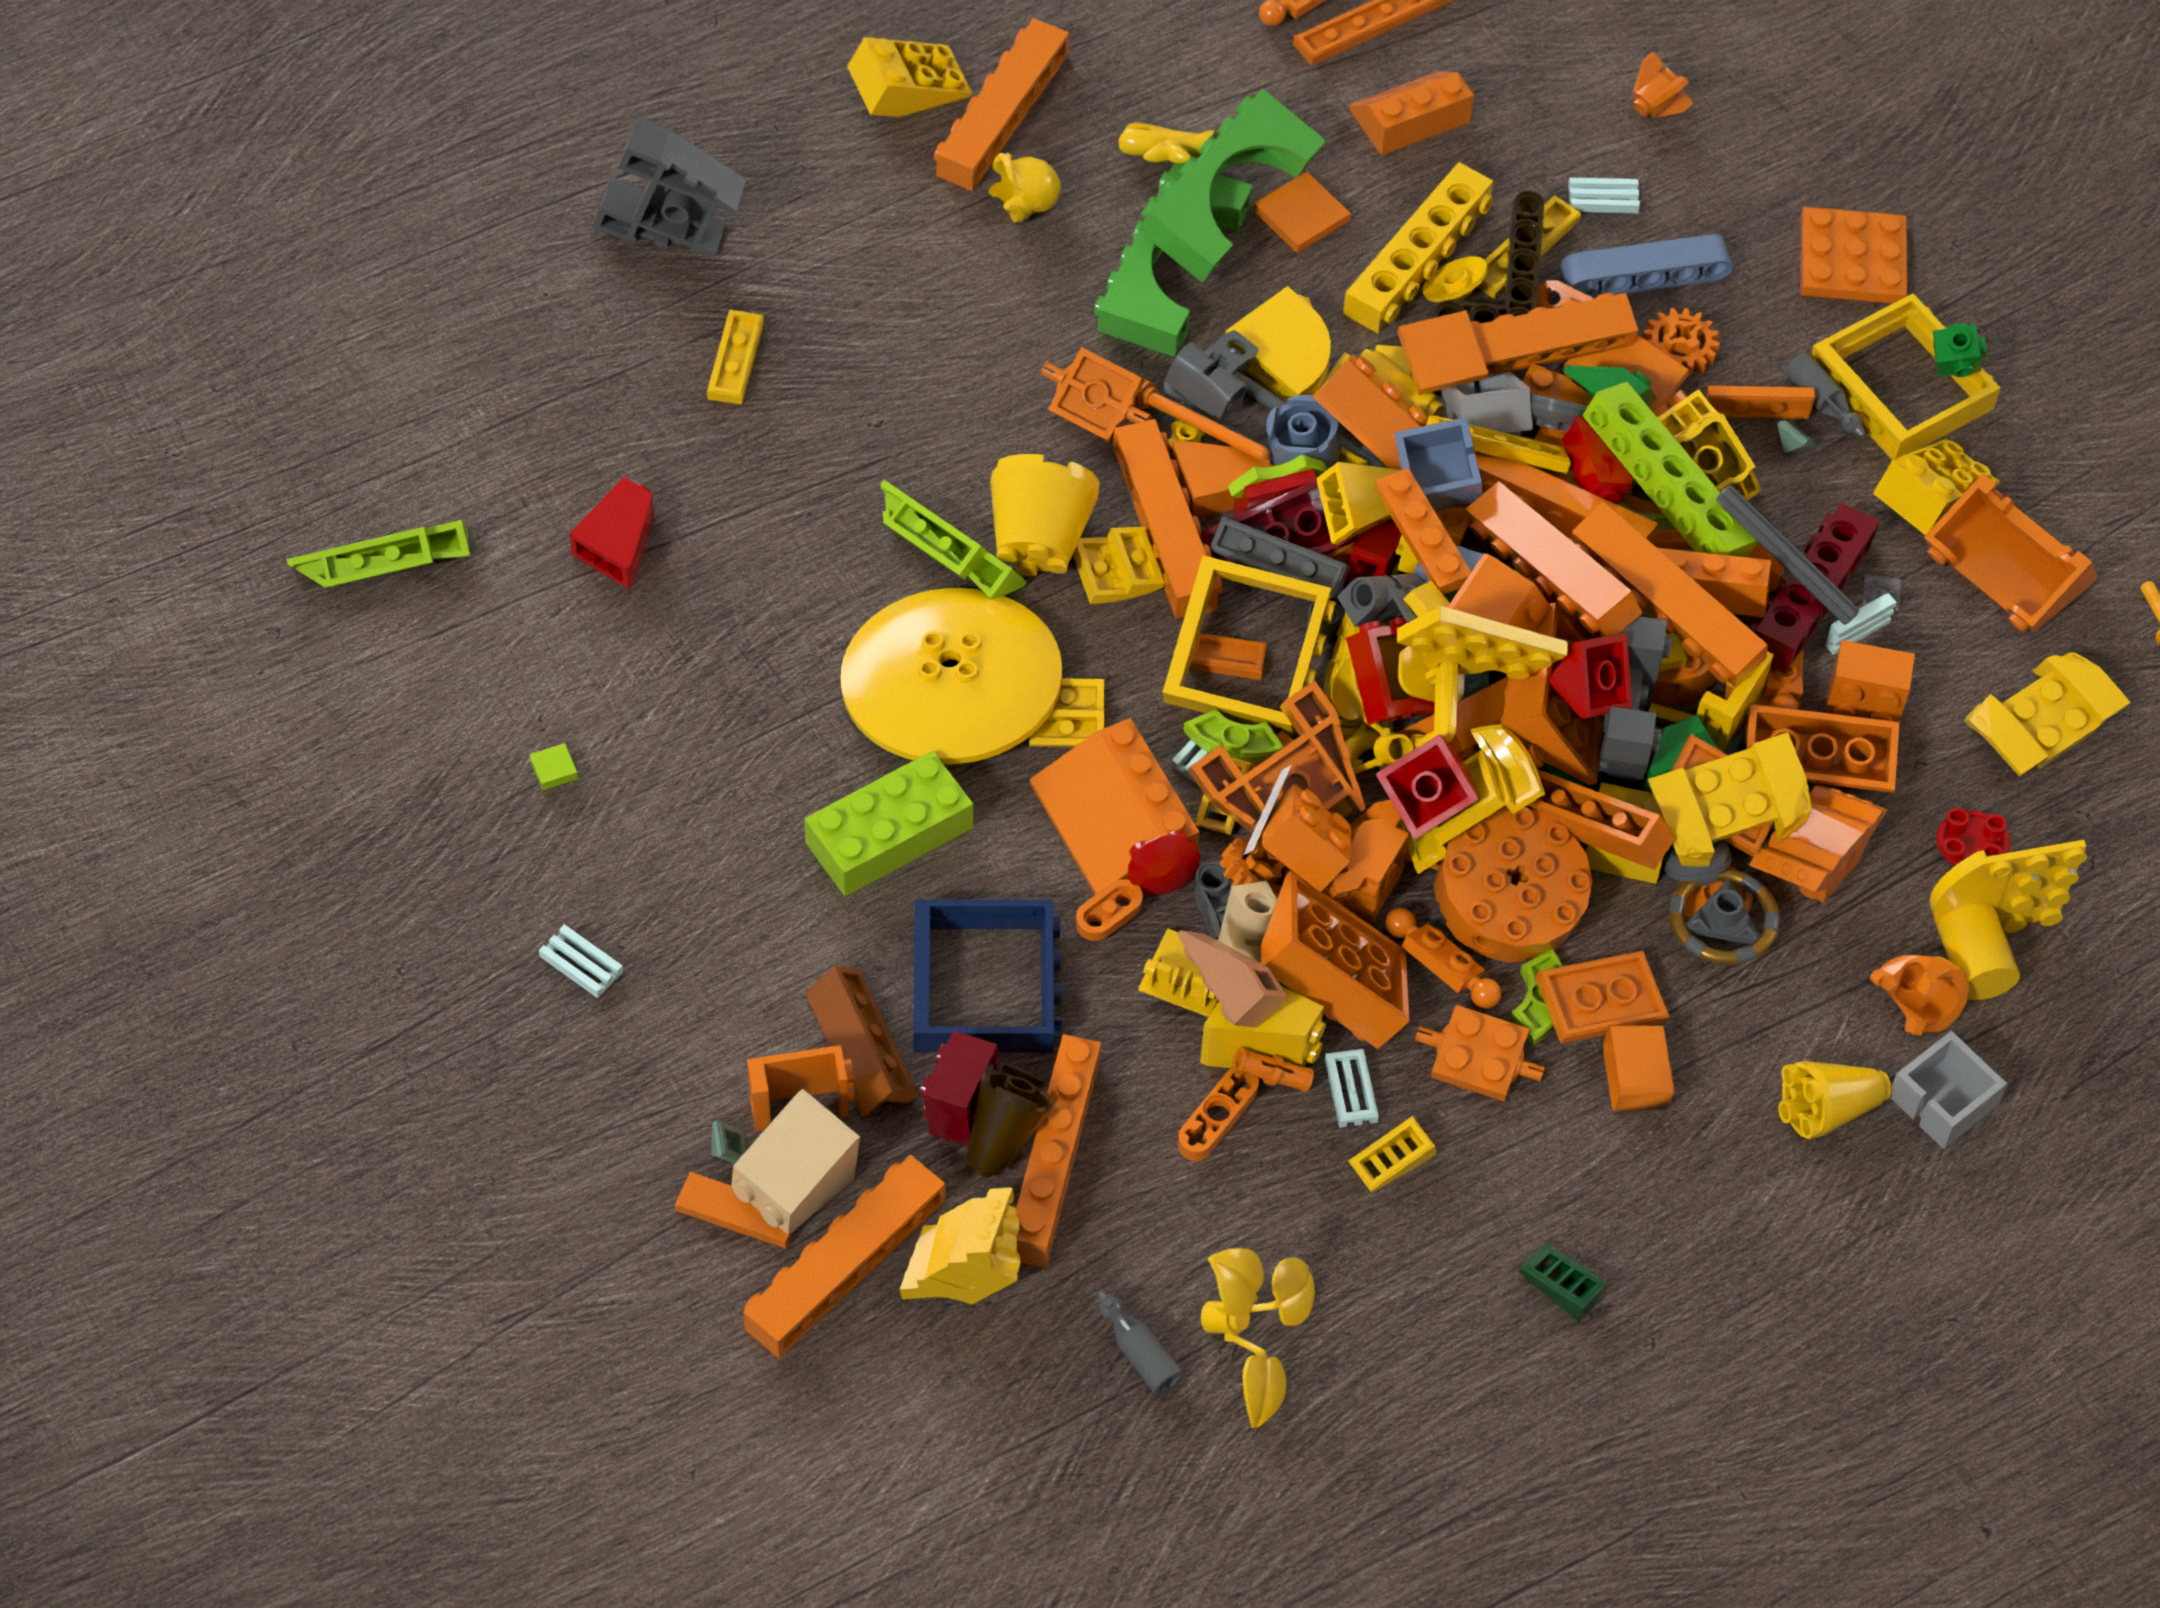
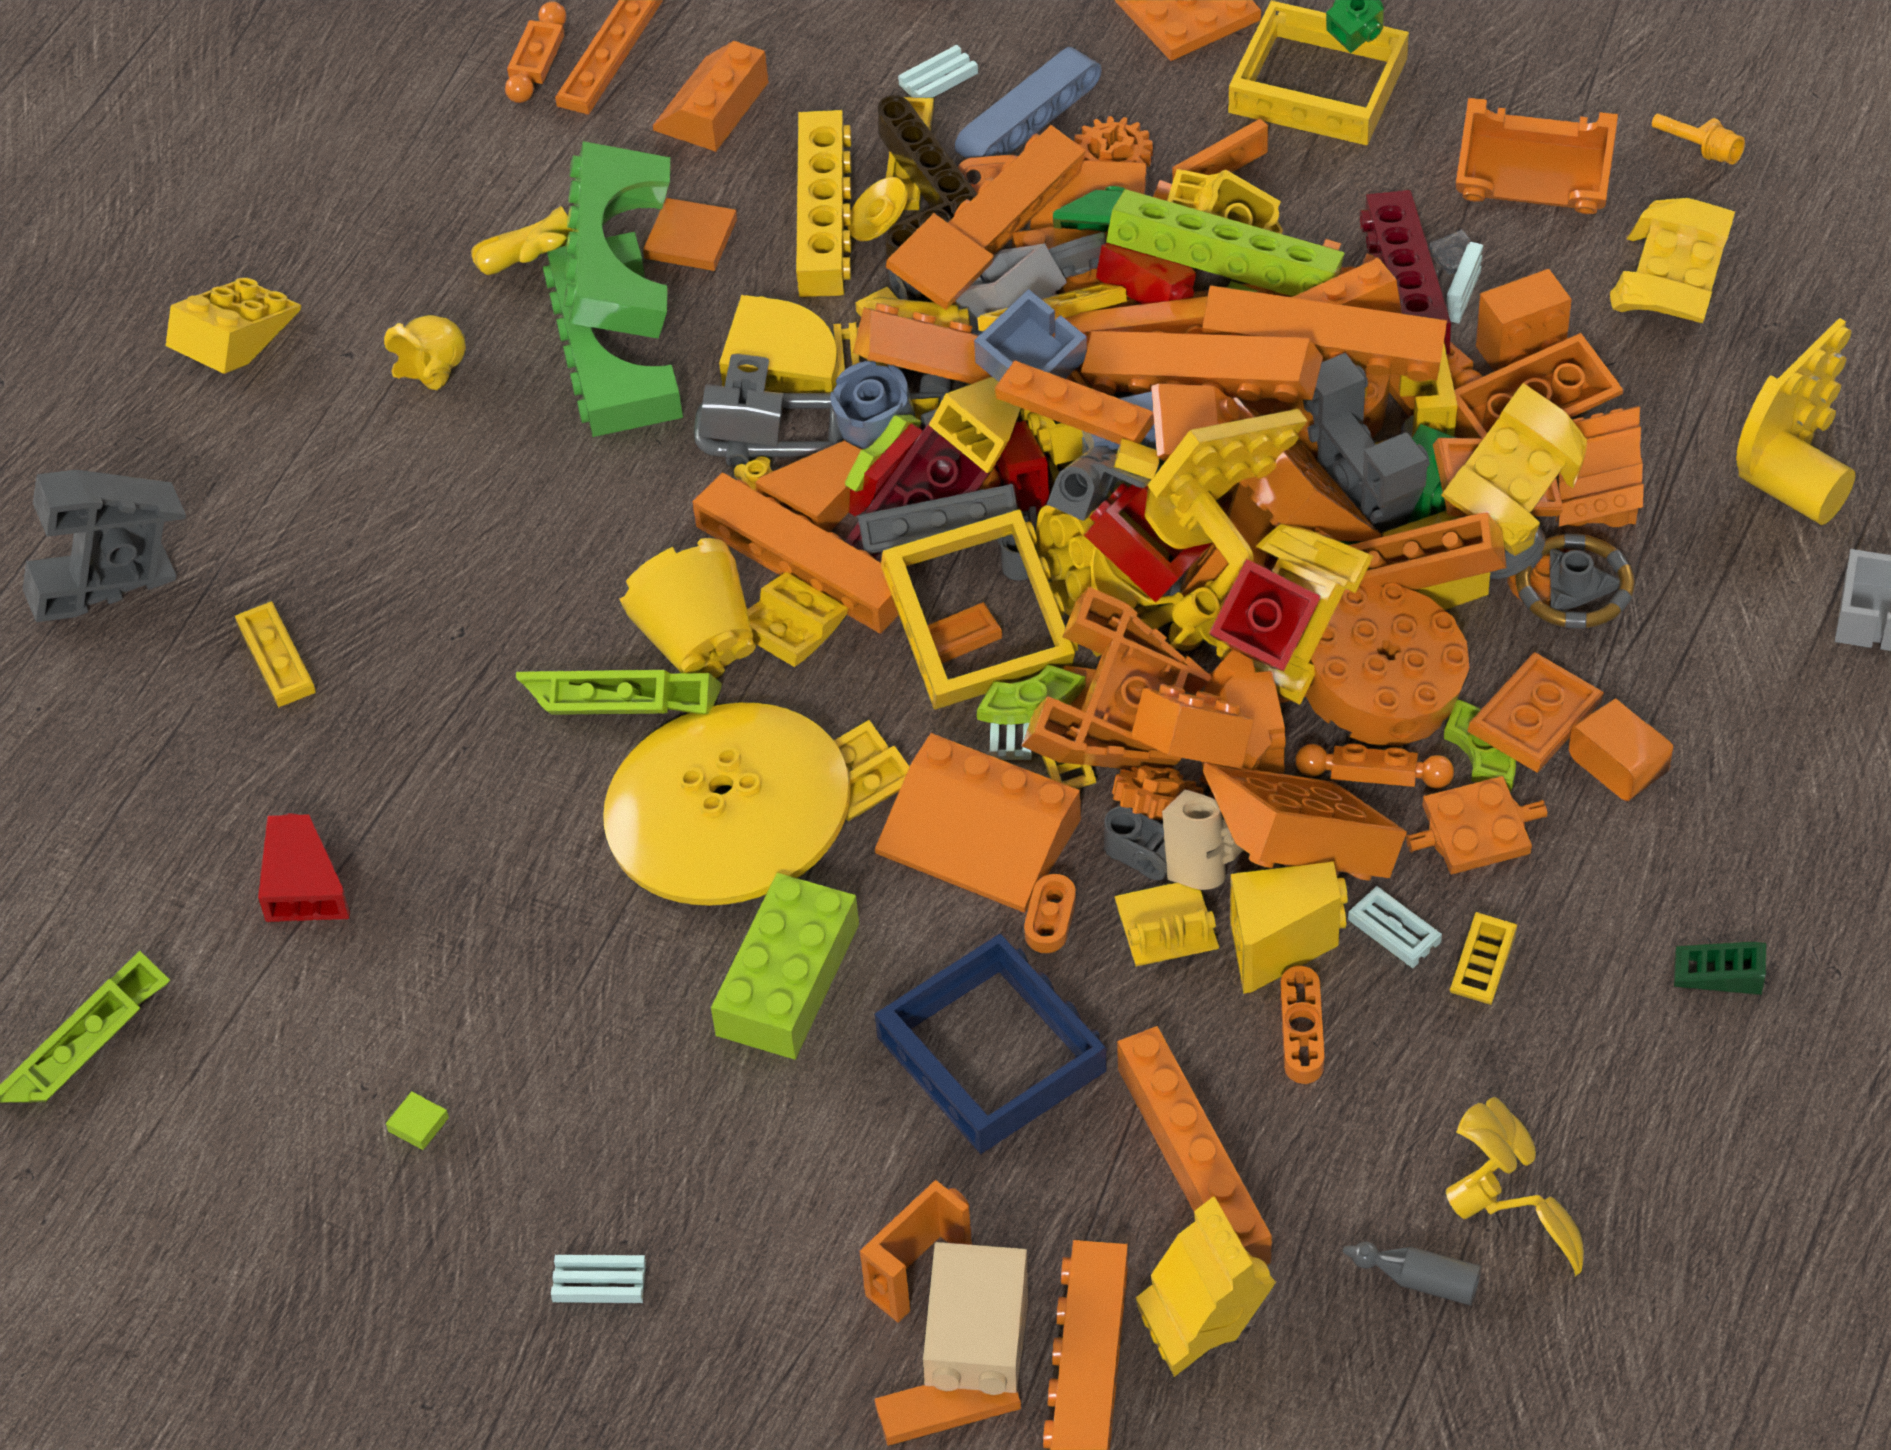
camera: 30 degrees left, 5 degrees down
sand green slope [711,1120,747,1164] -> none
dark orange panel [806,966,919,1118] -> none
dark red brick [920,1030,1000,1147] -> none
orange brick [934,18,1069,191] -> none
dark brown cone [966,1063,1058,1177] -> none
orange plate [1041,347,1151,443] -> none
red dish [1127,830,1200,896] -> none
orange piece [1135,377,1270,461] -> none
nougat slope [1177,930,1288,1028] -> none
orange pin [1233,1047,1314,1092] -> none
white sticker [1243,765,1292,855] -> none
red slope [1548,633,1633,718] -> none
dark grey axle [1716,486,1859,625] -> none
sand green slope [1778,420,1818,454] -> none
yellow cone [1778,1061,1891,1139] -> none
dark grey wheel [1784,352,1866,437] -> none
orange piece [1870,955,1969,1036] -> none
yellow slope [1873,439,2000,535] -> none
red dish [1936,808,2011,866] -> none

